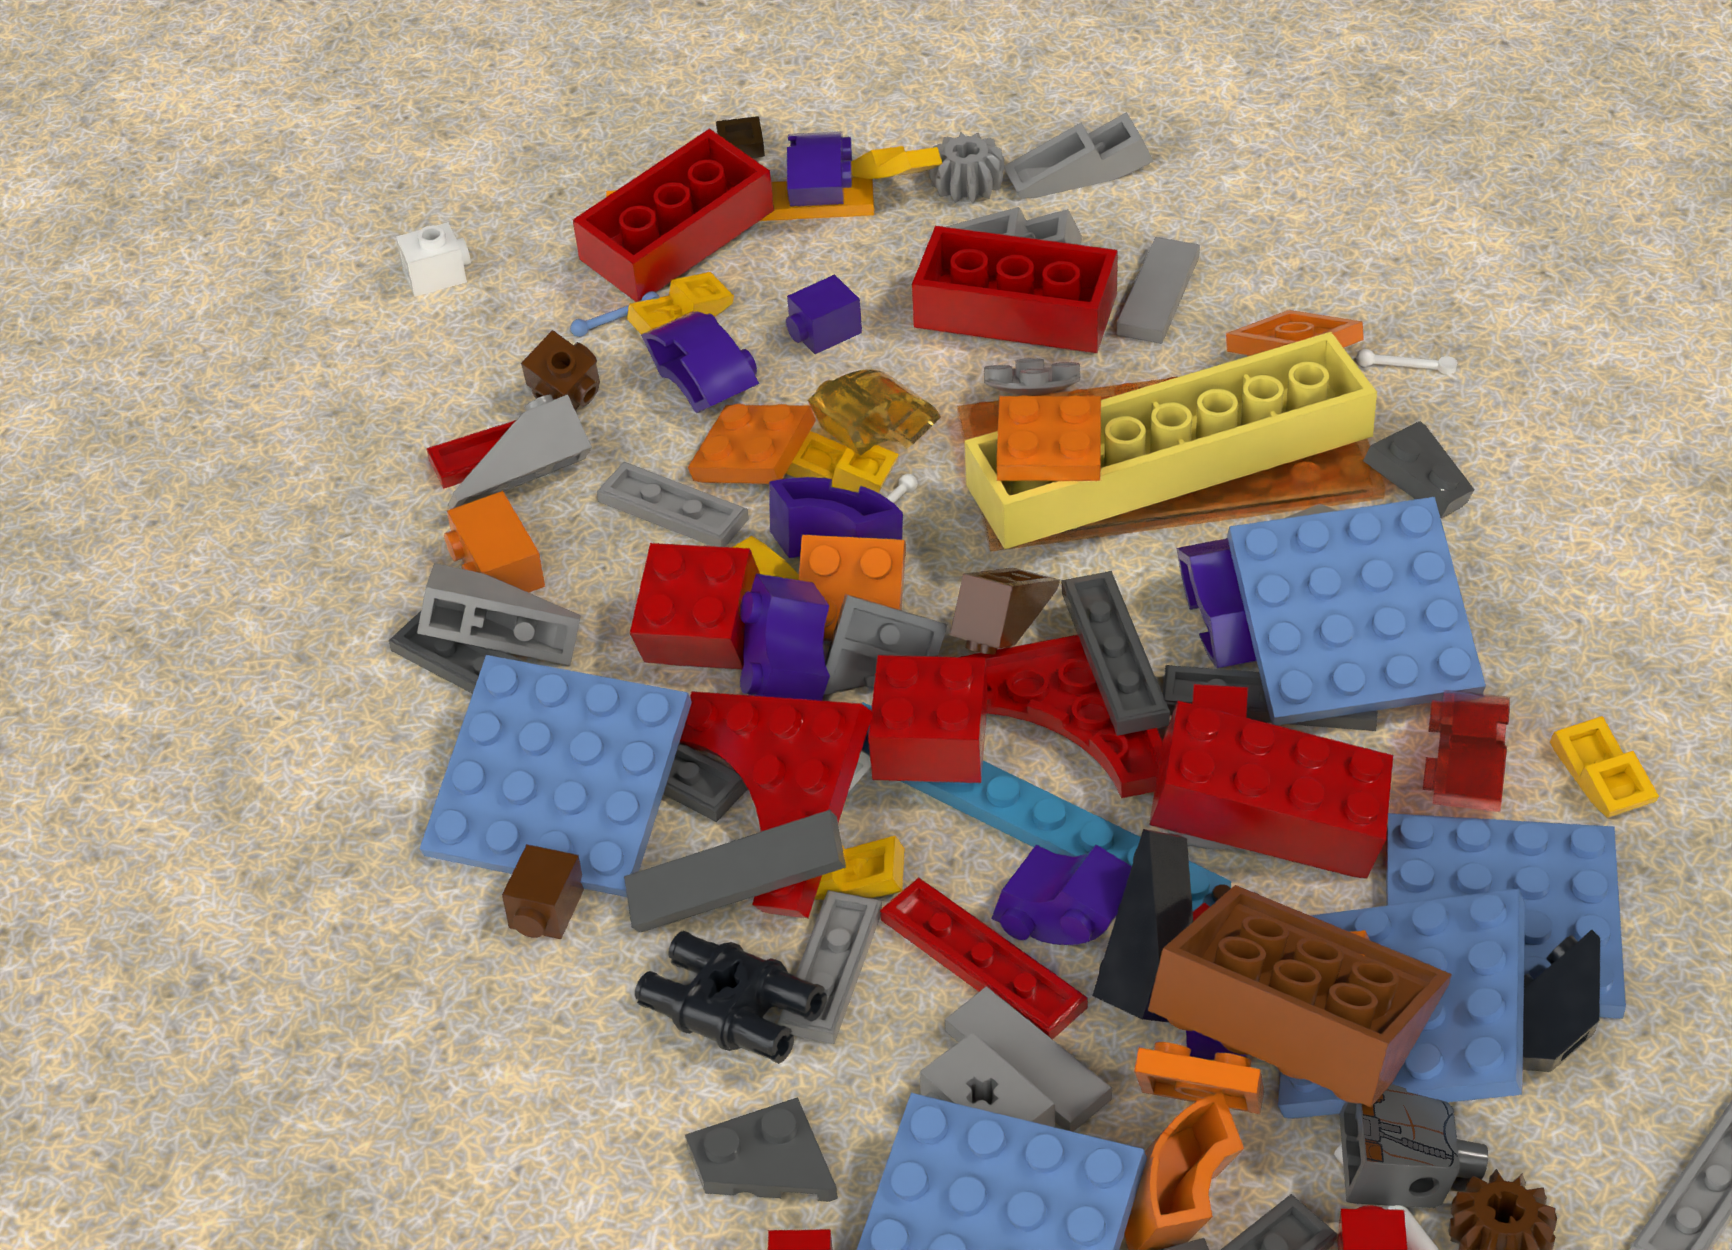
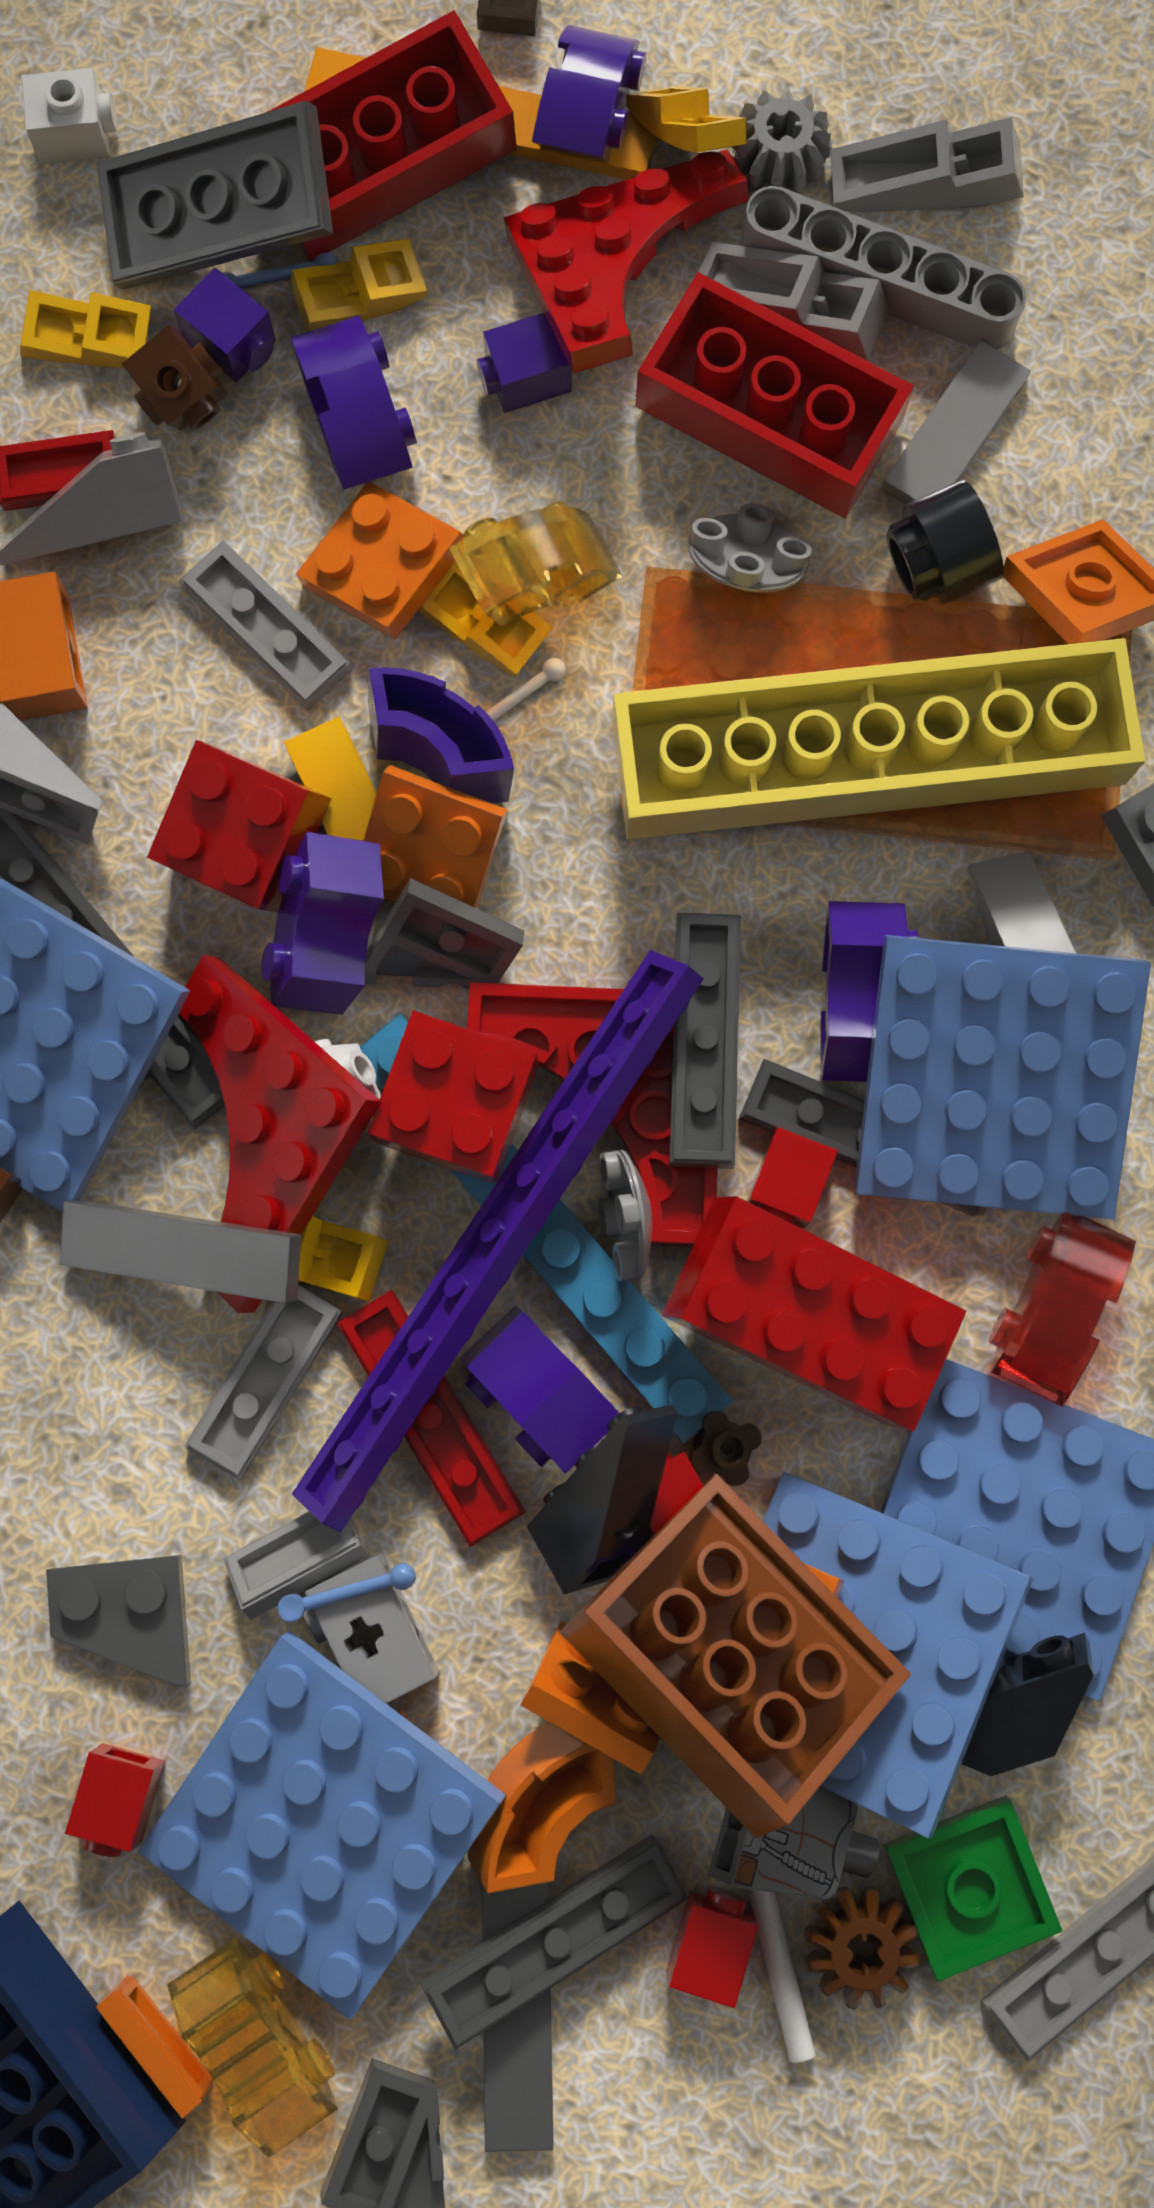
camera: 10 degrees right, 35 degrees up
black pin [635,931,827,1064] -> none
light grey tile [945,986,1112,1132] -> none
reddish brown slope [950,567,1060,655] -> none
orange plate [997,395,1101,481] -> none
none -> yellow slope [20,290,151,368]
none -> dark grey tile [96,101,333,289]
none -> dark purple brick [173,267,276,383]
none -> light grey tile [223,1512,368,1620]
none -> medium blue hinge [277,1563,416,1622]
none -> dark purple plate [292,950,704,1533]
none -> red plate [503,149,749,374]
none -> light grey dish [598,1150,653,1282]
none -> light grey beam [741,186,1027,350]
none -> green plate [883,1795,1063,1982]
none -> black piece [886,479,1004,605]

